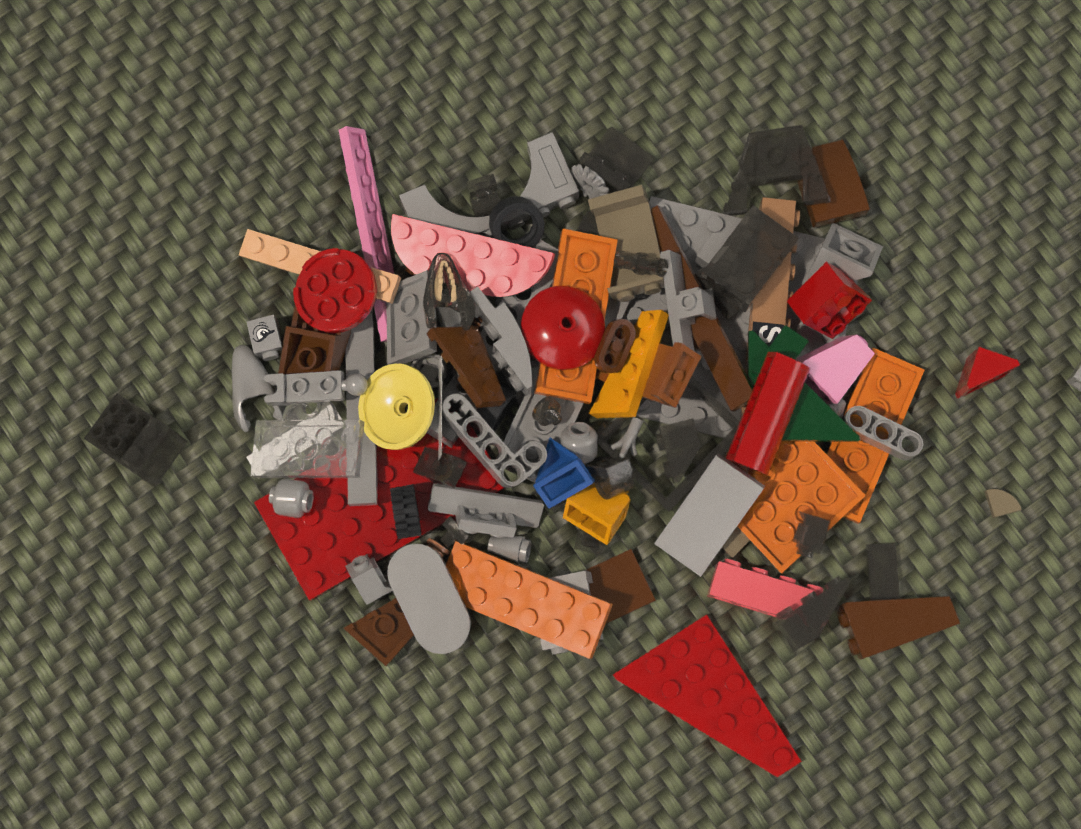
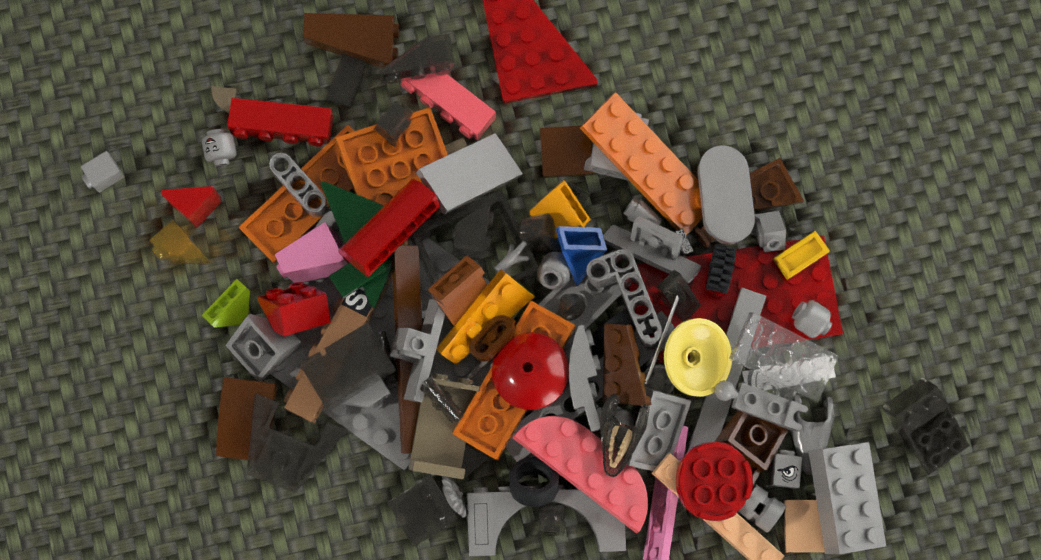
camera: 160 degrees left, 0 degrees up
none -> clear yellow slope [150,220,210,265]
none -> light grey head [202,129,237,167]
none -> lime slope [202,279,250,328]
none -> red brick [227,98,334,147]
none -> light grey wheel [738,484,786,533]
none -> yellow tile [773,231,830,280]
none -> light nougat tile [784,500,825,552]
none -> light grey brick [808,442,886,554]

